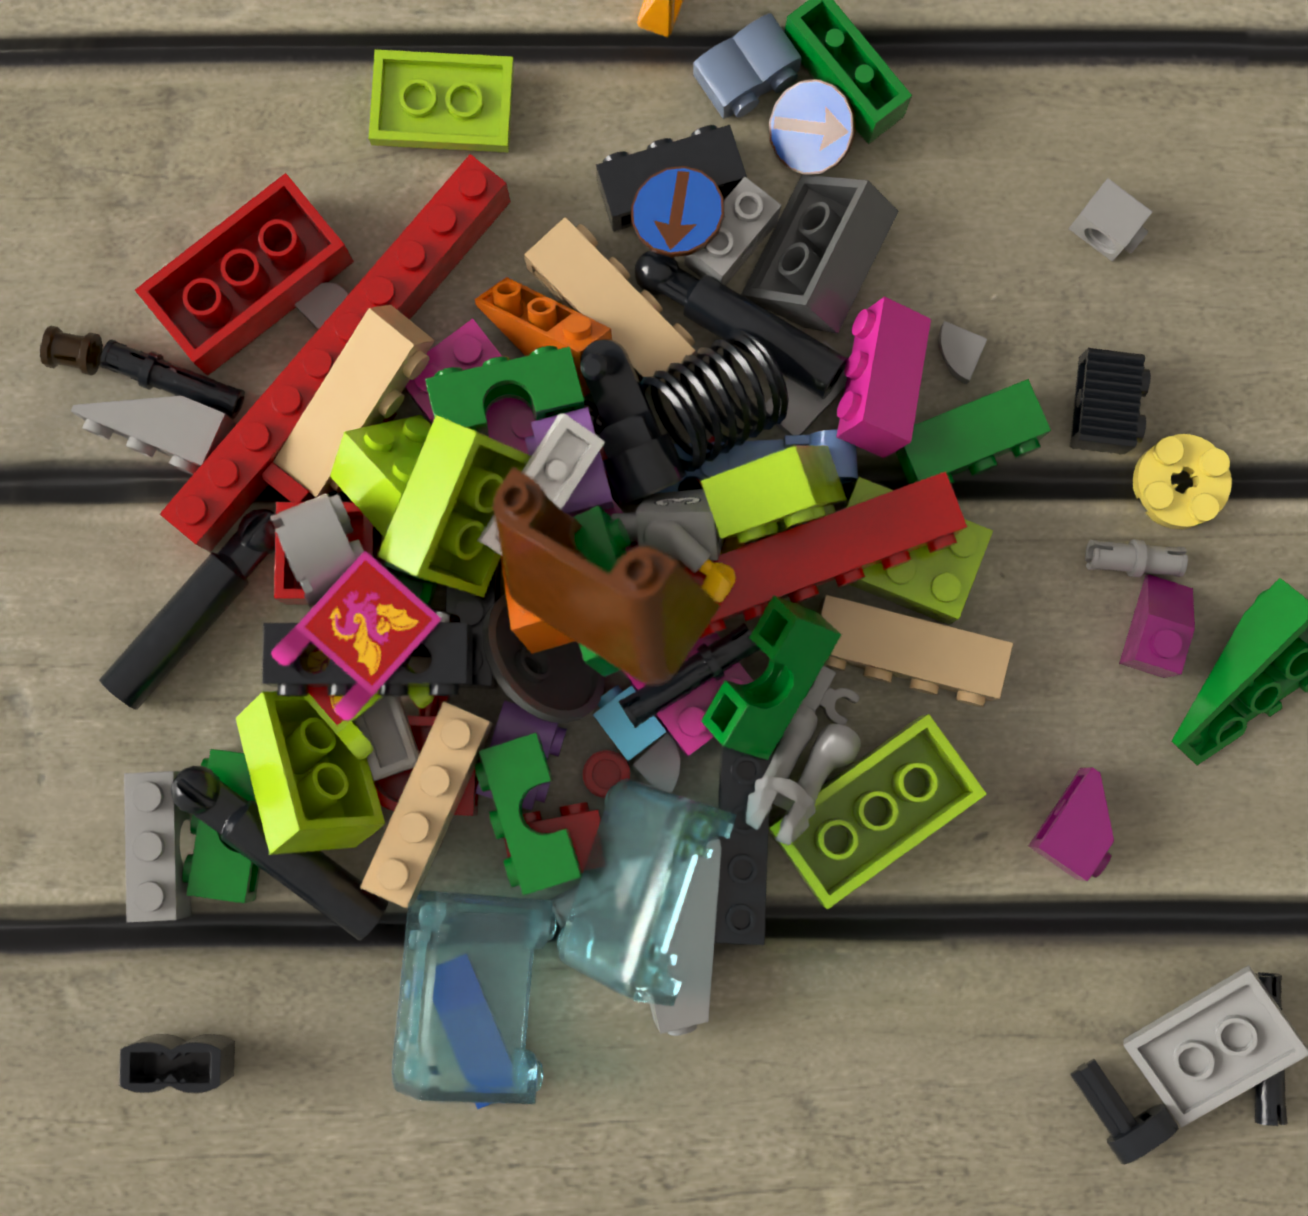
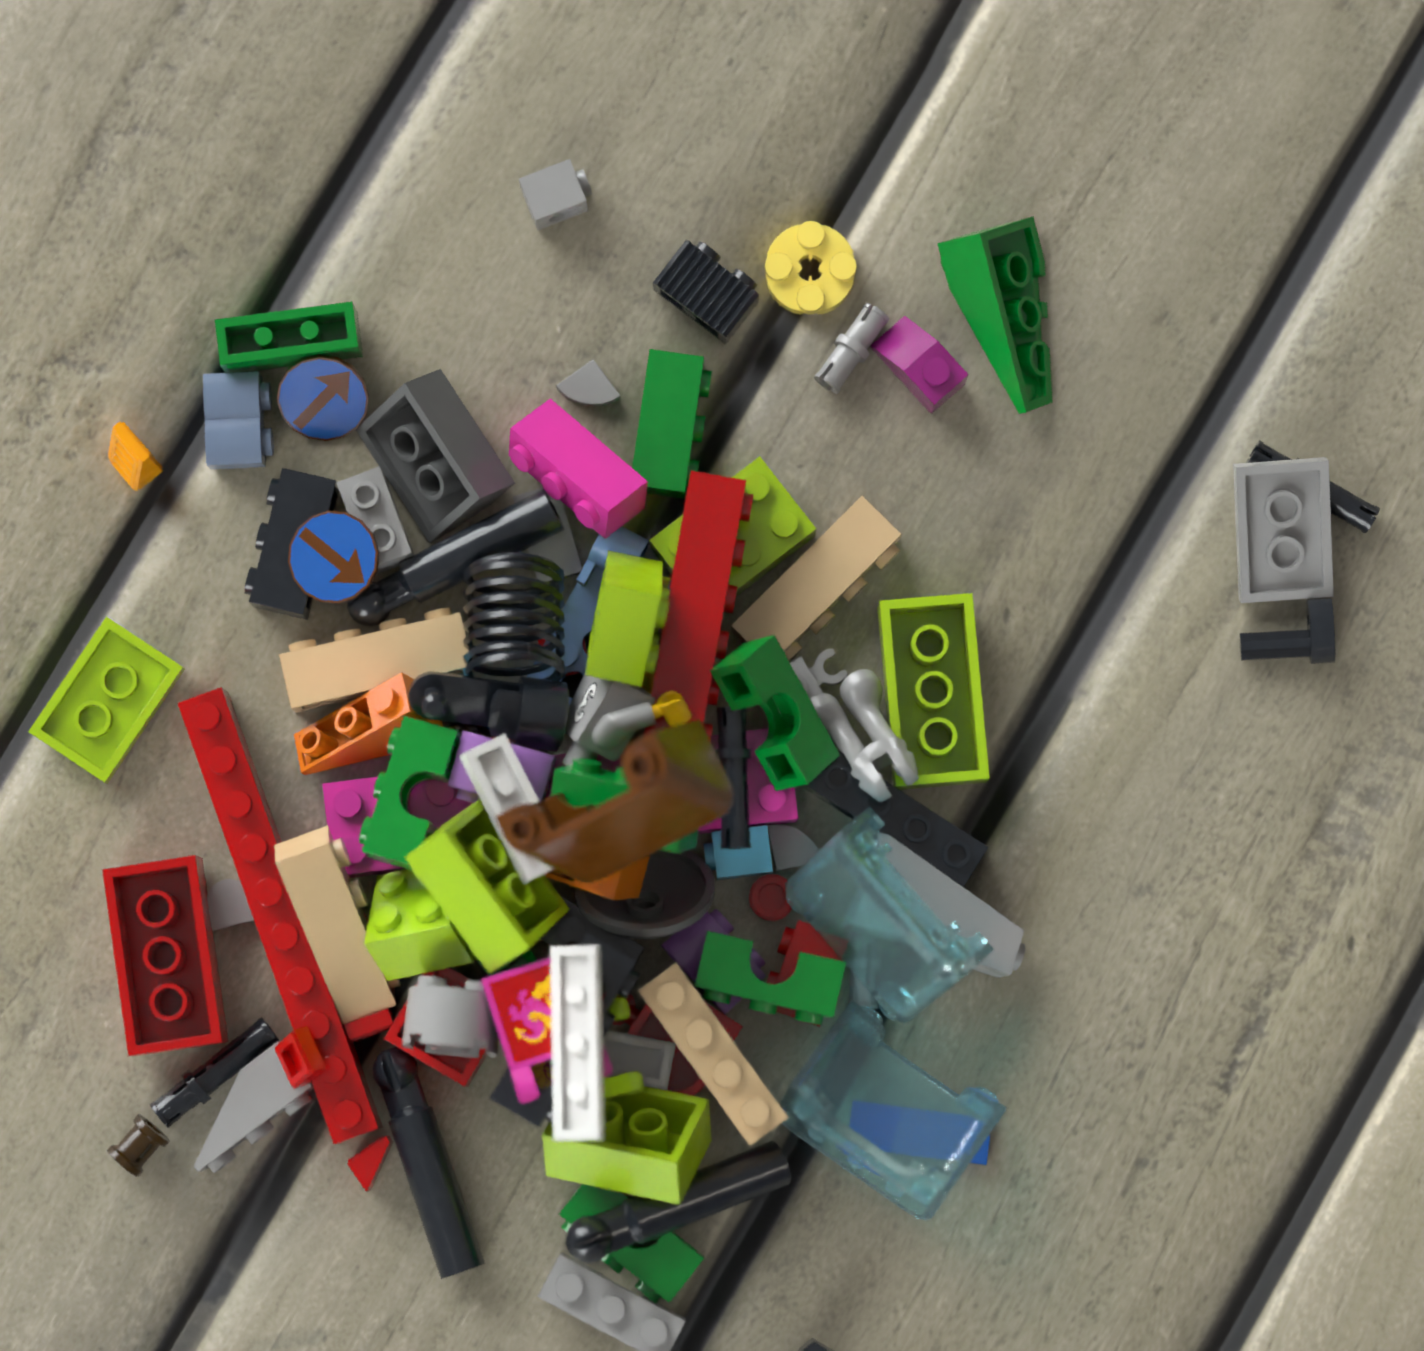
camera: 55 degrees left, 0 degrees up
magenta slope [1028,767,1114,882] -> none
none -> red tile [274,1025,327,1089]
none -> red slope [347,1135,394,1192]
none -> white tile [550,945,605,1141]

